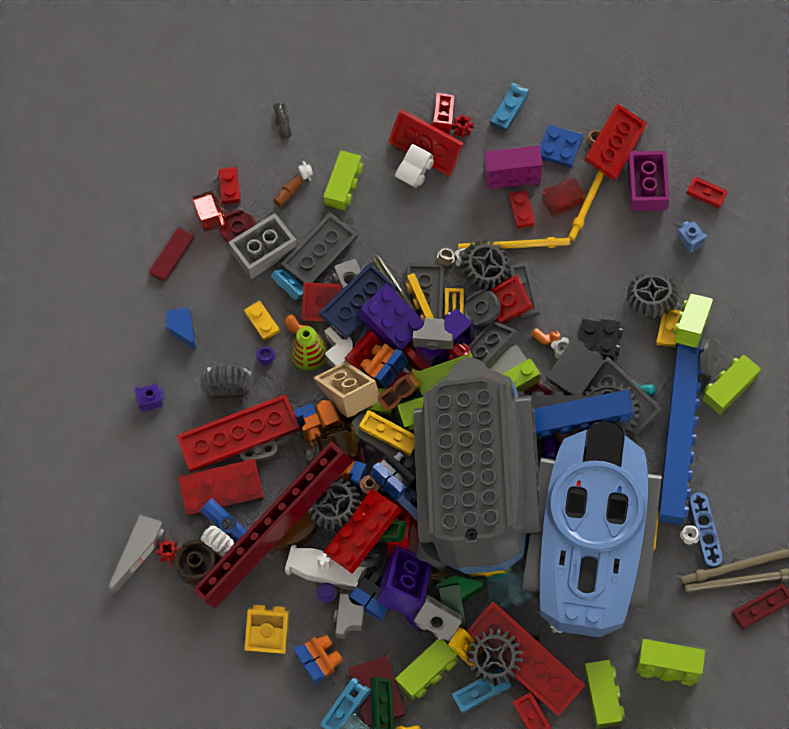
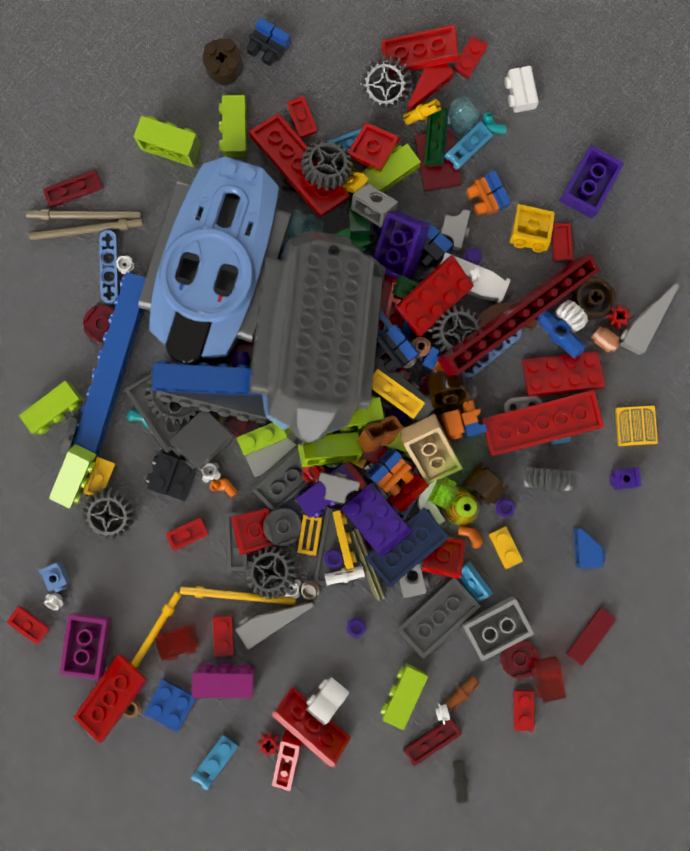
camera: 175 degrees left, 20 degrees up
none -> white plate [44,593,64,610]
none -> dark red tile [83,305,114,343]
none -> red plate [166,517,209,551]
none -> light grey slope [236,601,314,649]
none -> dark purple plate [324,549,343,568]
none -> white pin [325,565,365,586]
none -> red plate [347,122,400,172]
none -> dark purple plate [347,618,366,638]
none -> dark red tile [403,717,462,767]
none -> clear neon green brick [427,478,459,510]
none -> dark brown brick [465,462,509,506]
none -> red tile [551,223,573,262]
none -> dark purple brick [559,145,624,219]
none -> nougat brick [591,326,620,353]
none -> tile [615,406,658,446]

